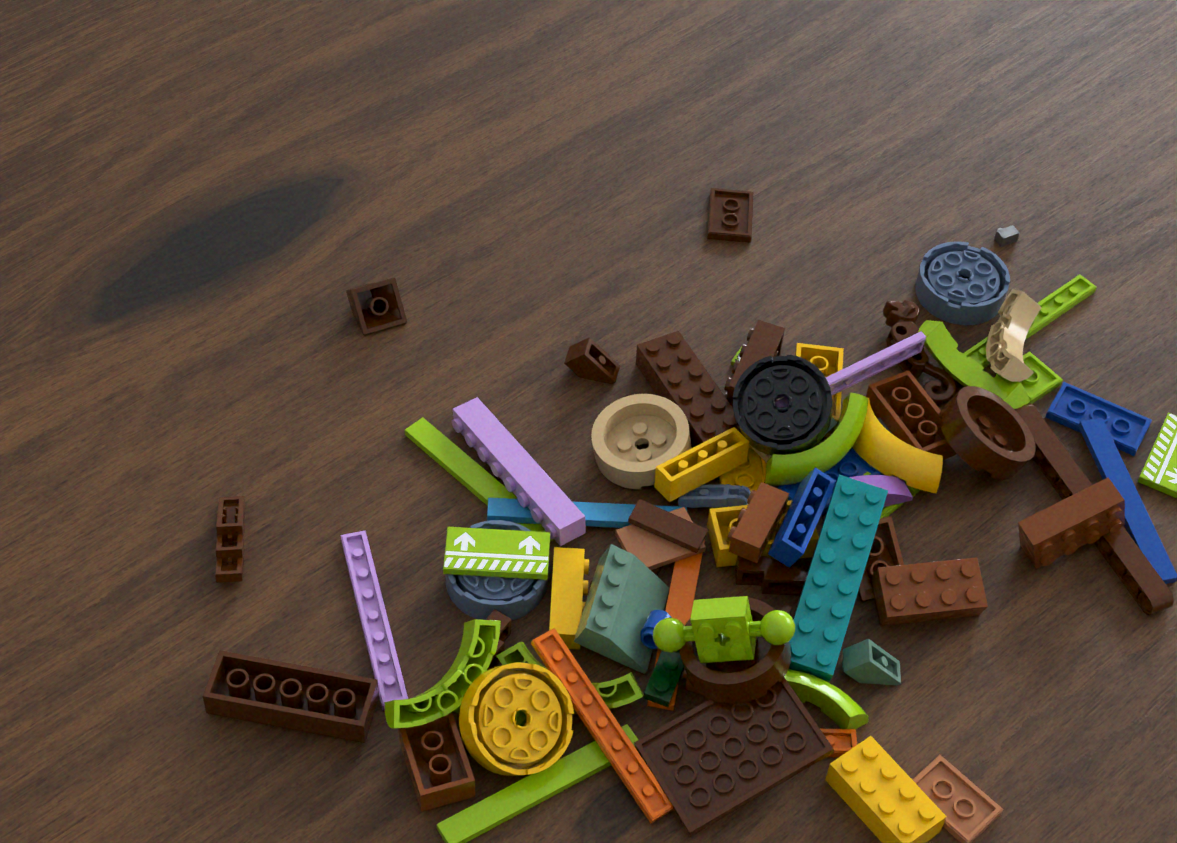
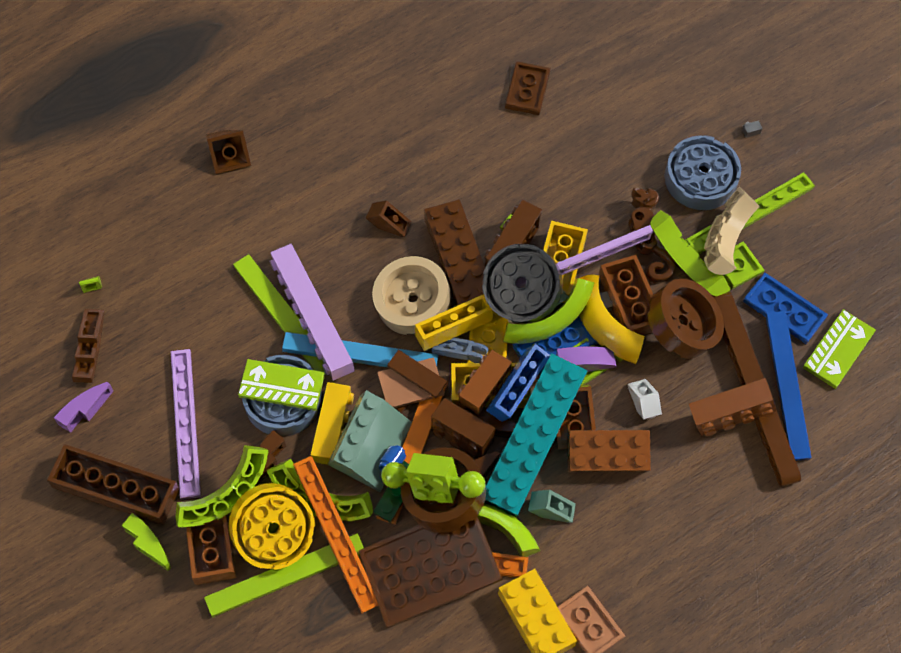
camera: 10 degrees right, 15 degrees up
none -> medium lavender slope [54,382,113,433]
none -> lime slope [79,276,102,293]
none -> lime slope [122,513,171,571]
none -> reddish brown brick [431,398,495,459]
none -> white slope [628,379,662,419]

